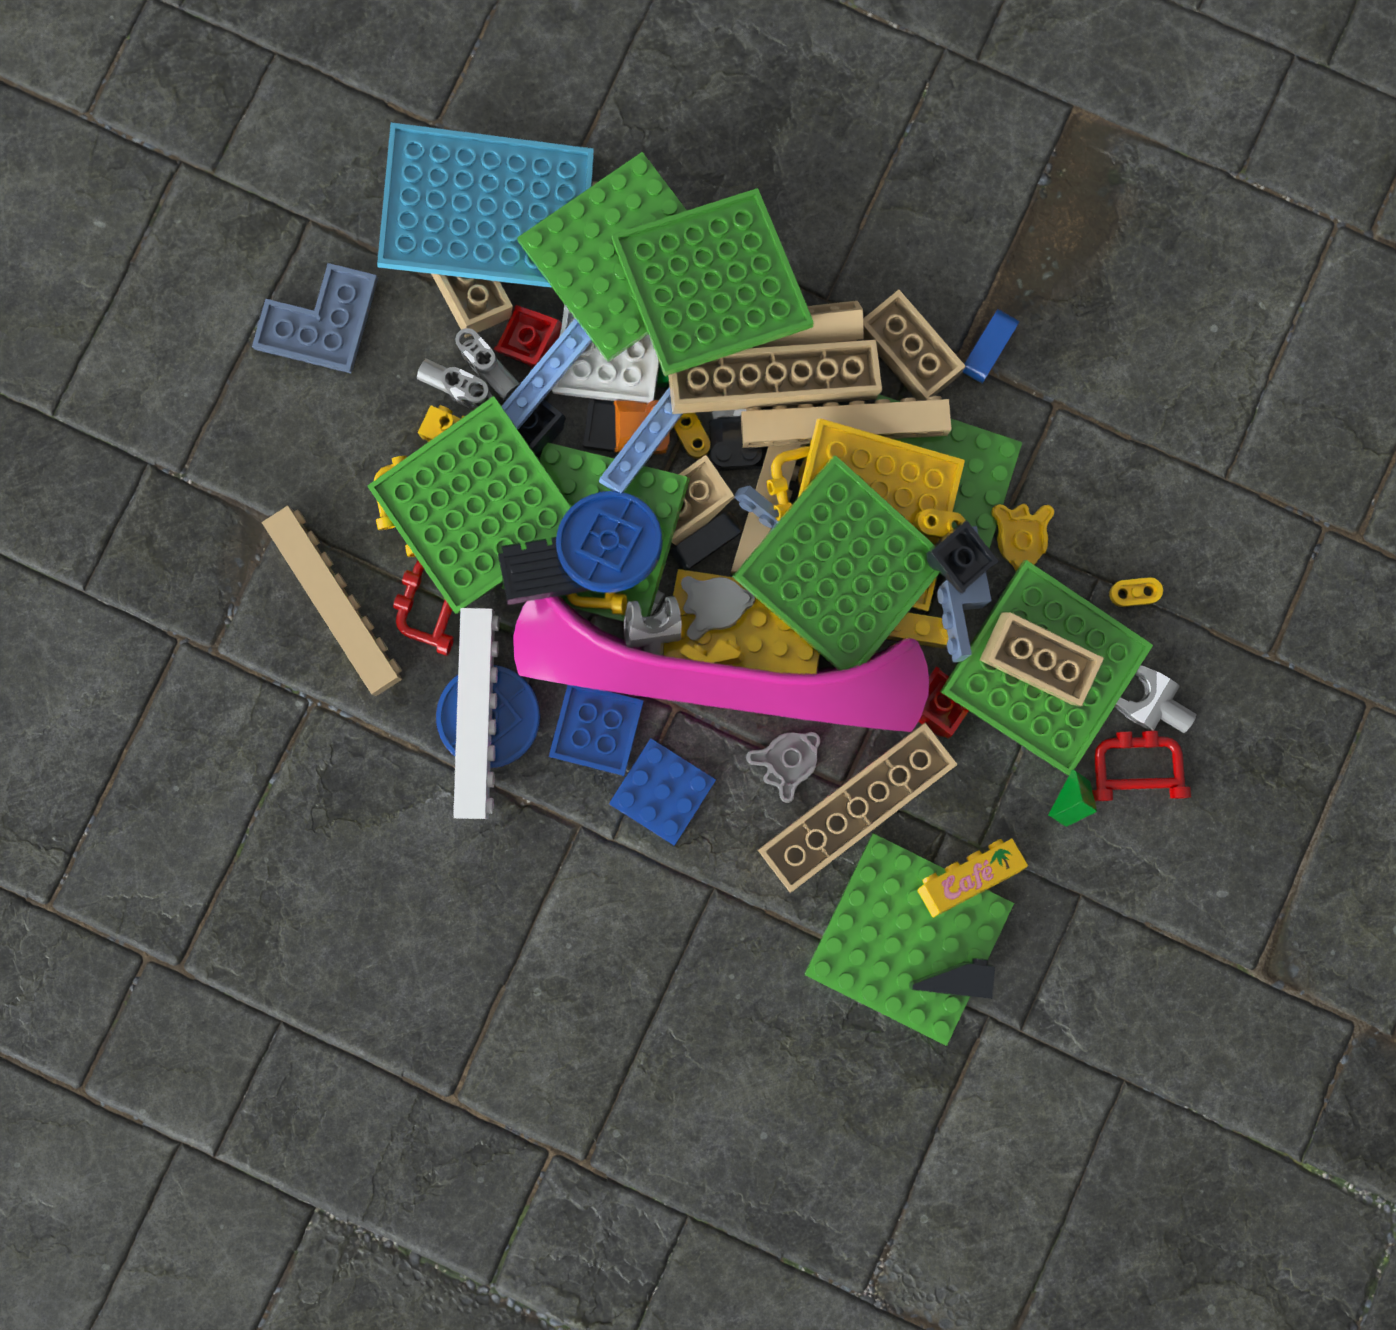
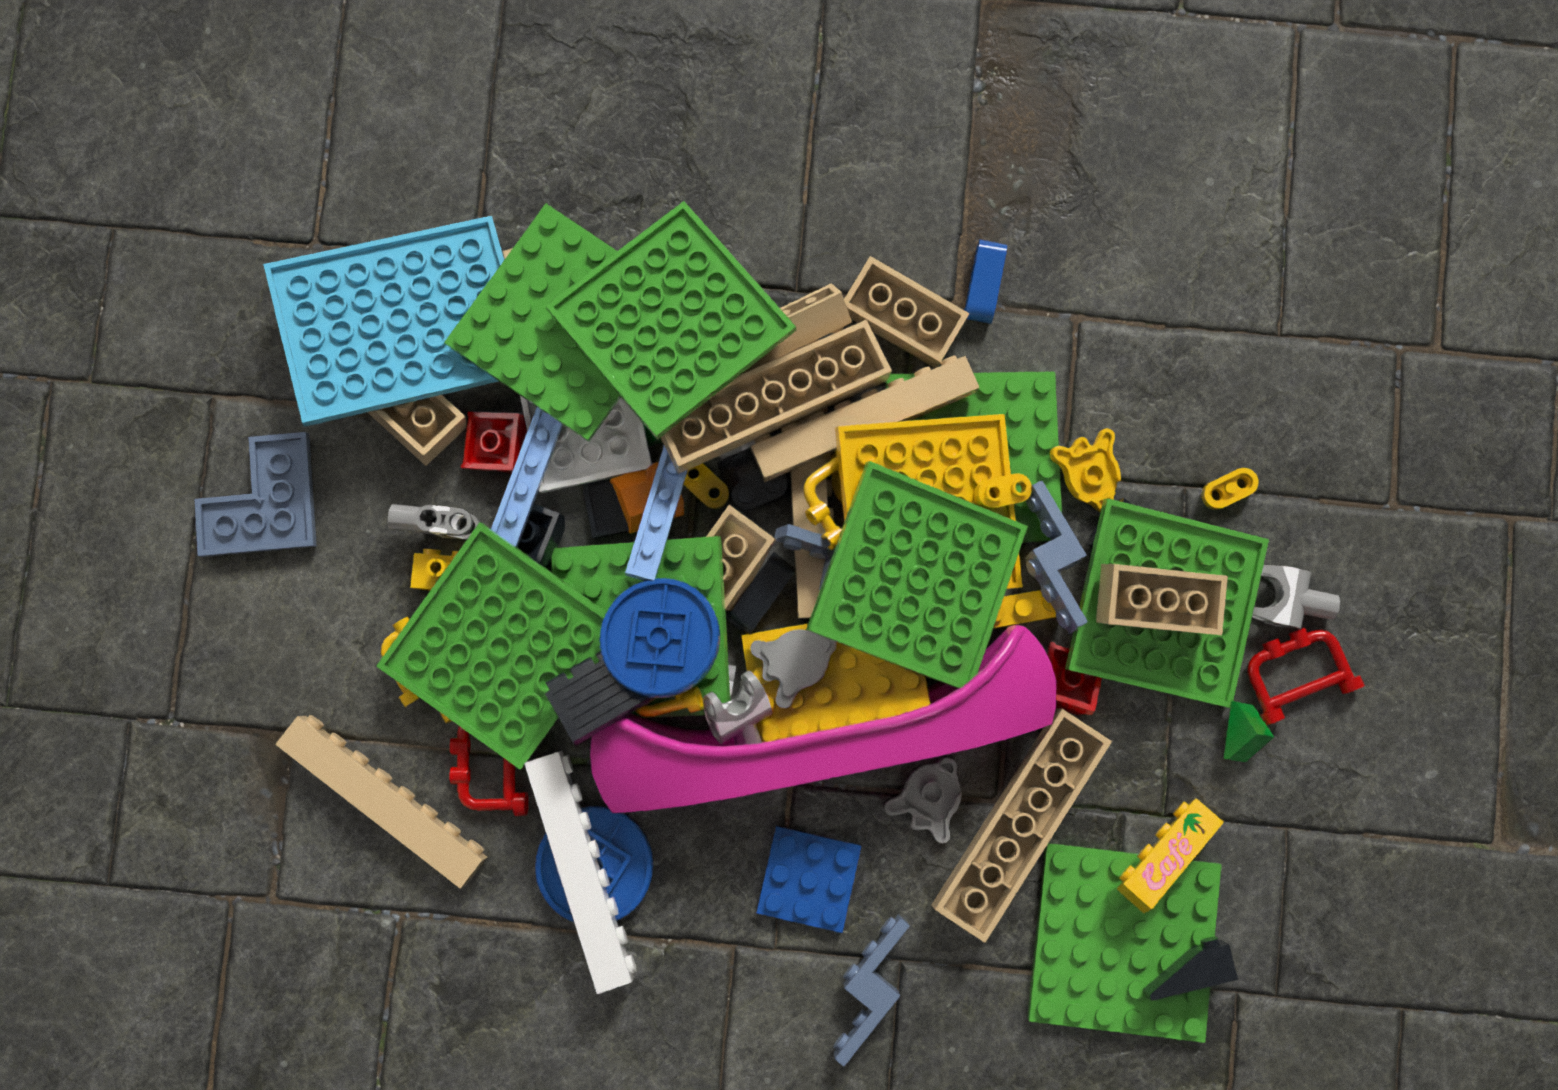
camera: 25 degrees left, 0 degrees up
light grey connector [455,328,520,400] -> none
blue plate [549,685,644,776] -> none
yellow slope [680,639,744,665] -> none
black slope [926,520,999,594] -> none
none -> sand blue bracket [833,914,910,1066]

